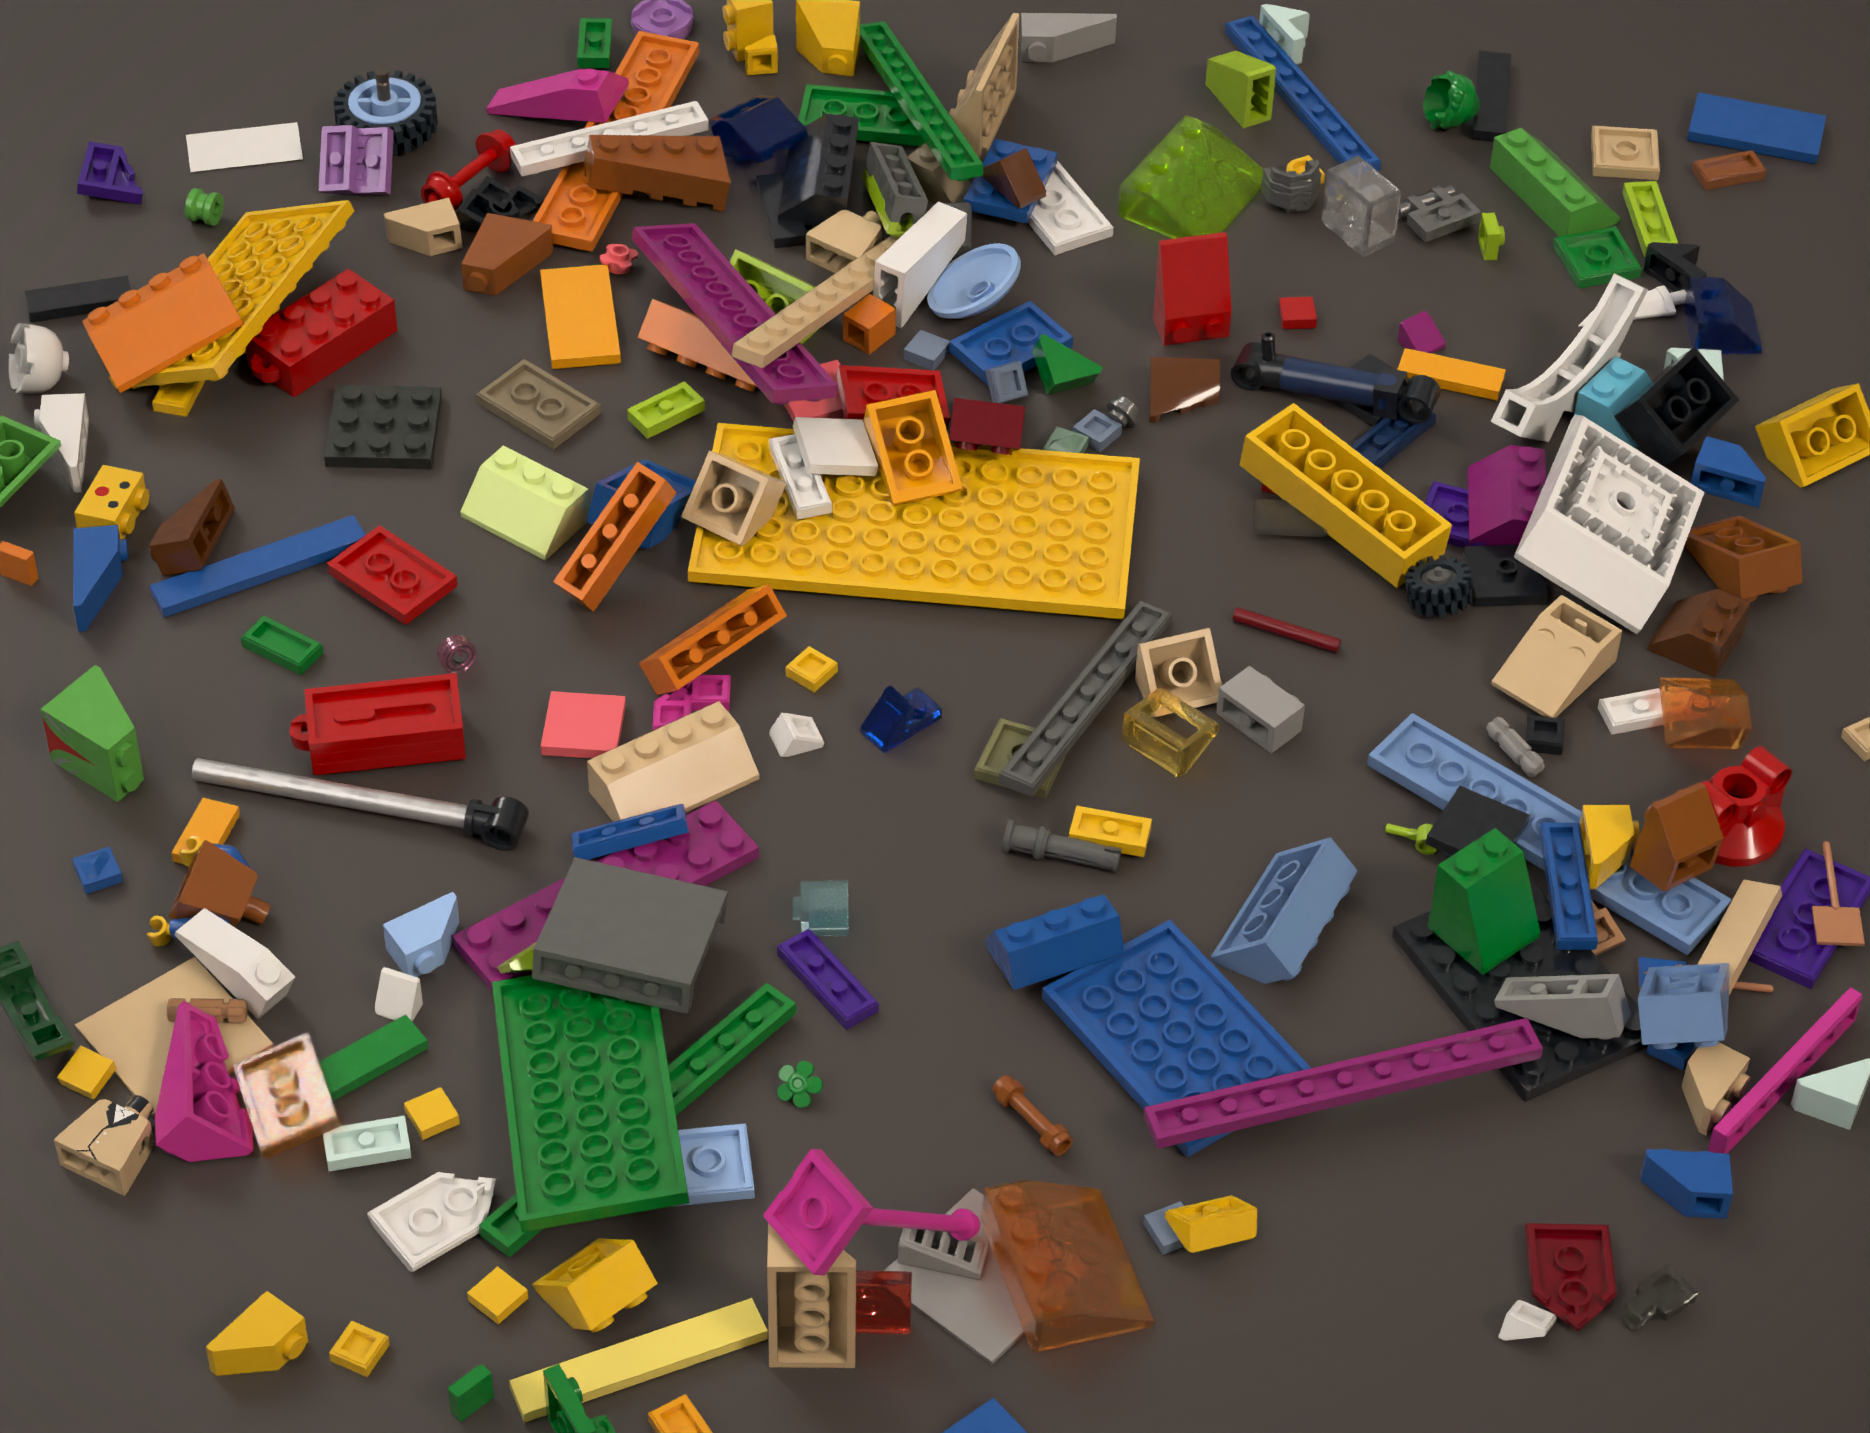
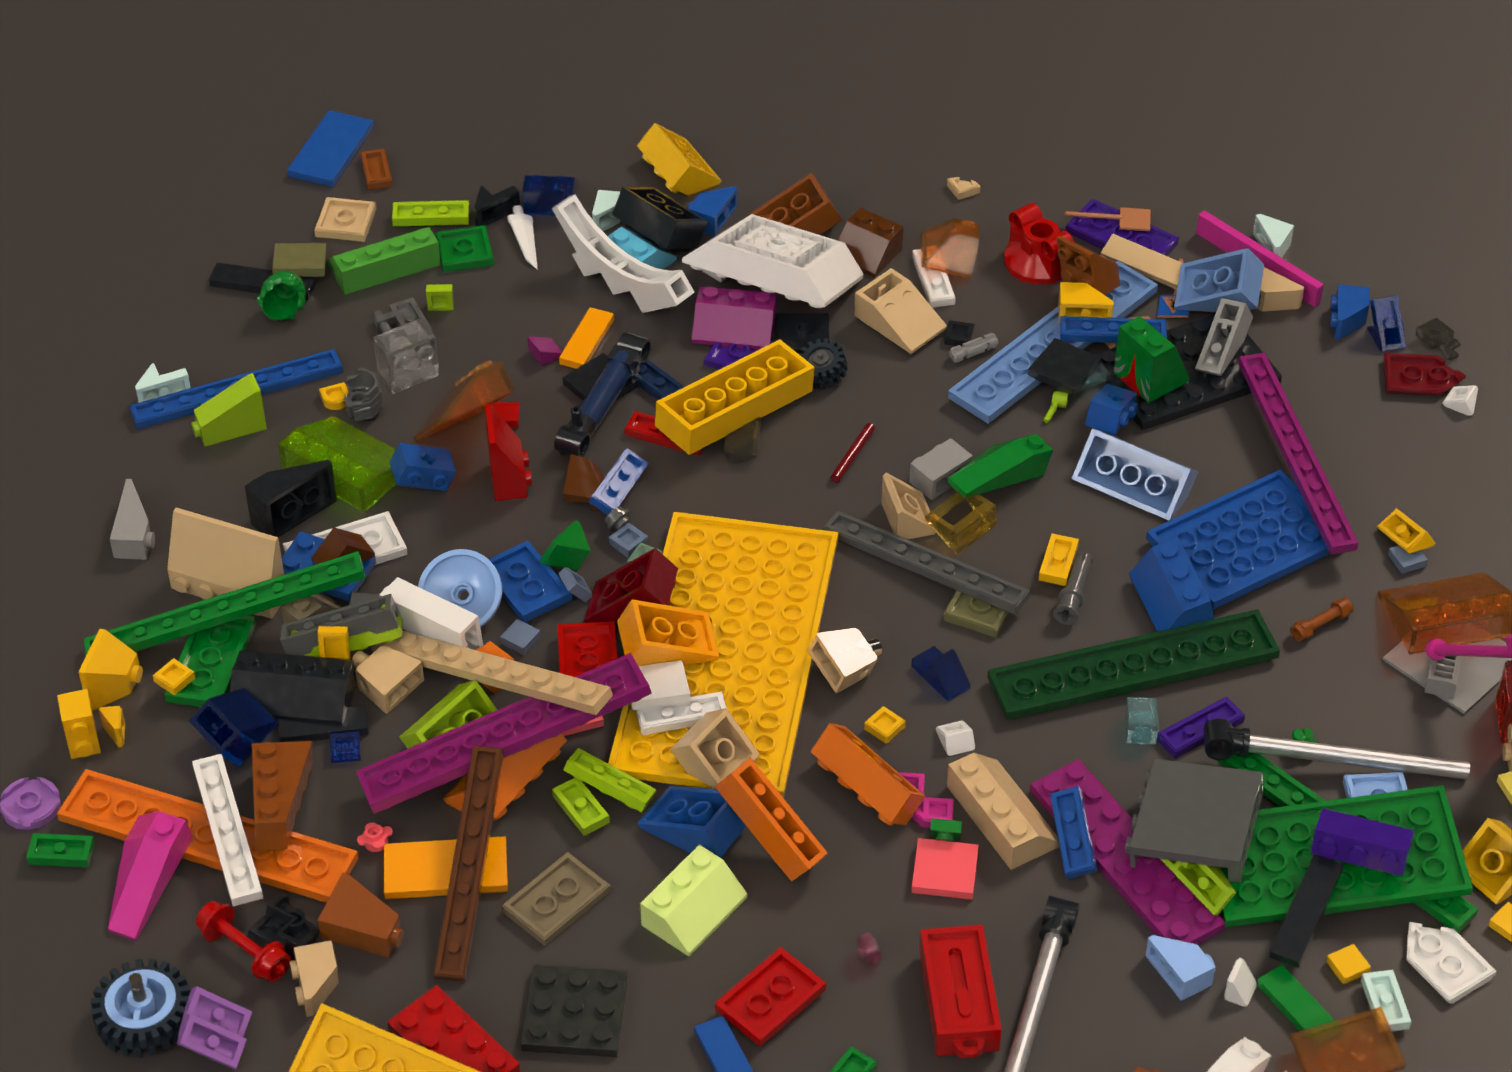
camera: 85 degrees left, 0 degrees up
none -> yellow tile [153,658,195,696]
none -> black slope [244,460,337,537]
none -> olive tile [273,243,326,277]
none -> yellow tile [317,626,351,660]
none -> clear blue tile [330,731,361,763]
none -> blue brick [389,443,457,492]
none -> clear orange slope [414,360,515,442]
none -> reddish brown tile [433,745,504,982]
none -> lime plate [563,748,657,812]
none -> tile [588,448,649,515]
none -> torso [808,628,882,693]
none -> green plate [930,818,962,842]
none -> green wedge [948,434,1054,498]
none -> dark green plate [987,609,1280,720]
none -> blue brick [1085,383,1138,435]
none -> flat silver piece [1203,719,1470,780]
none -> black tile [1269,855,1344,968]
none -> dark purple brick [1311,808,1414,876]
none -> clear blue slope [1367,295,1407,352]

